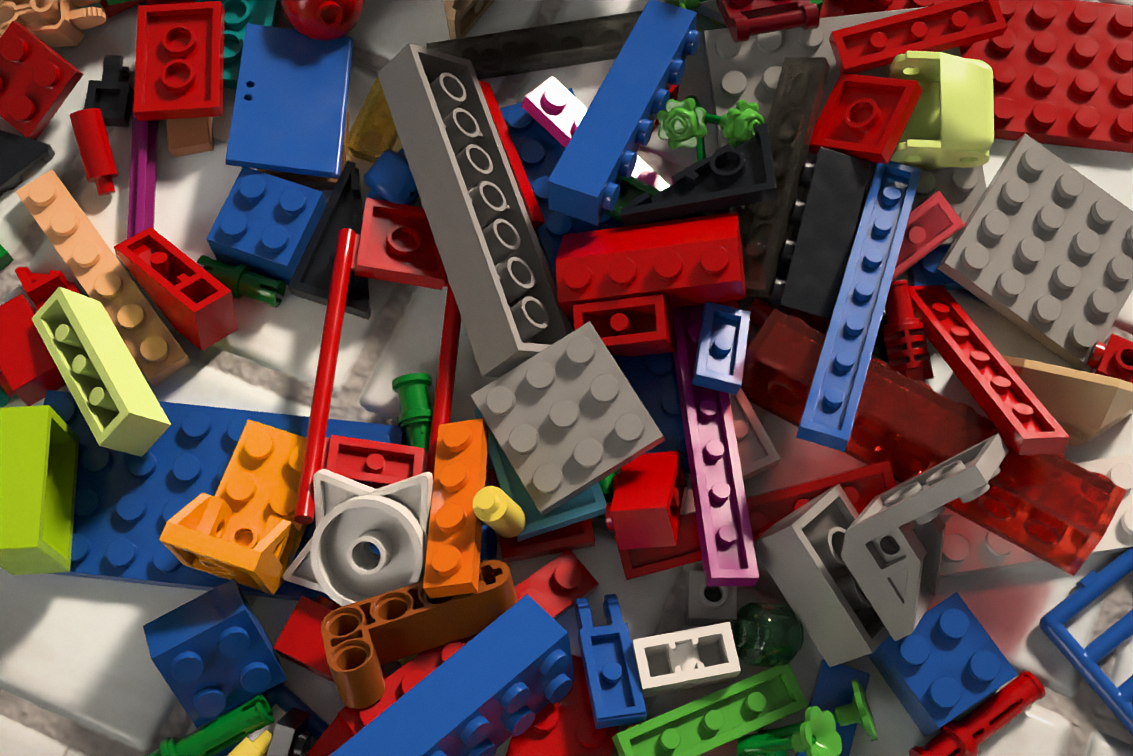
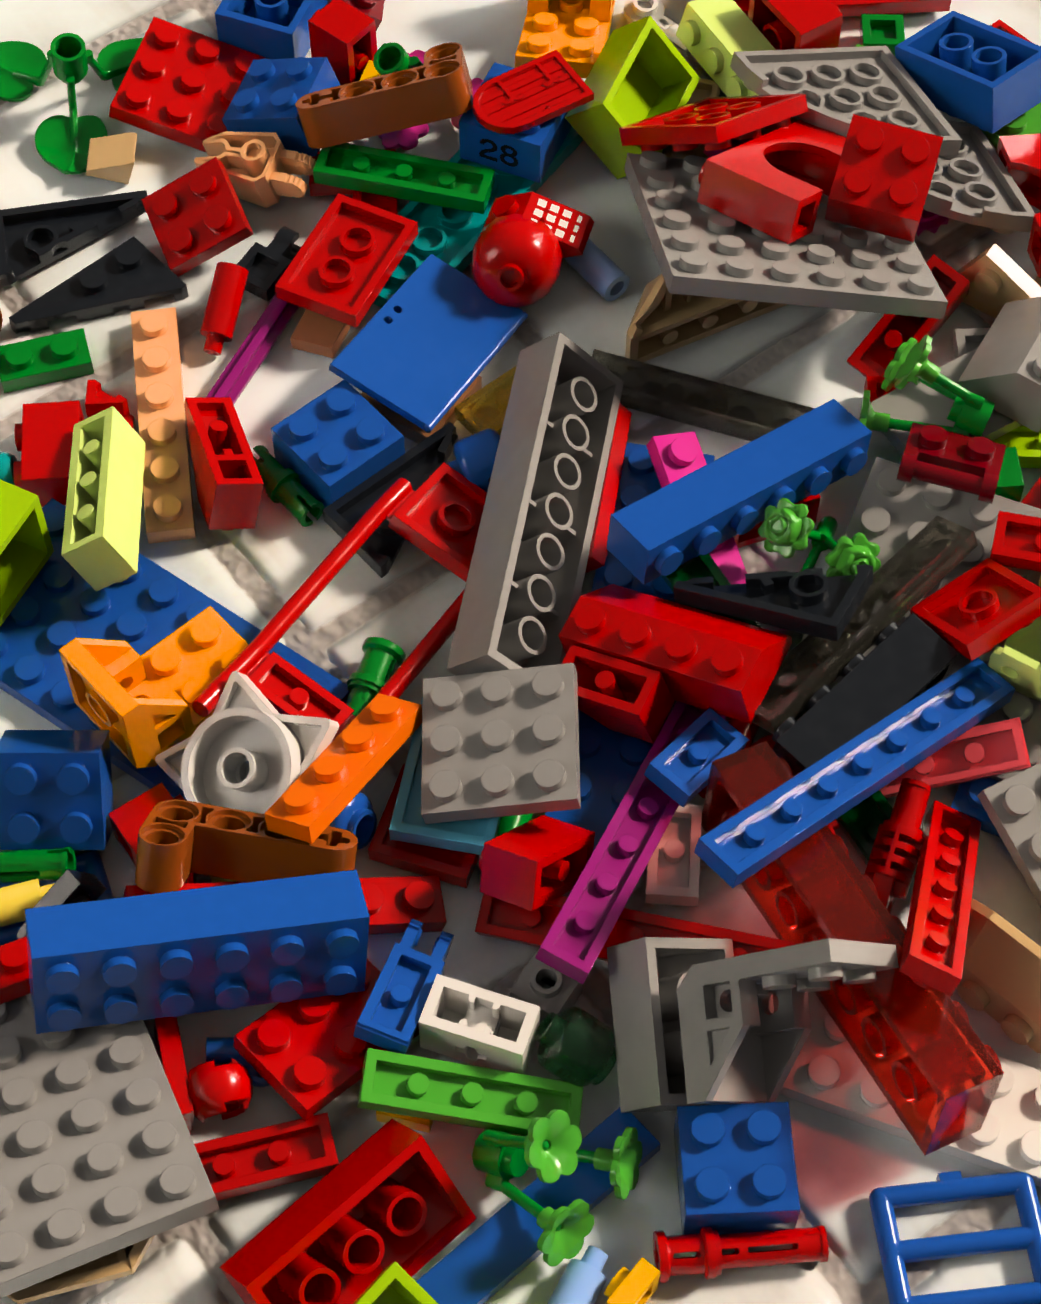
camera: 30 degrees right, 10 degrees down
light yellow cylinder [472,486,527,538] -> none

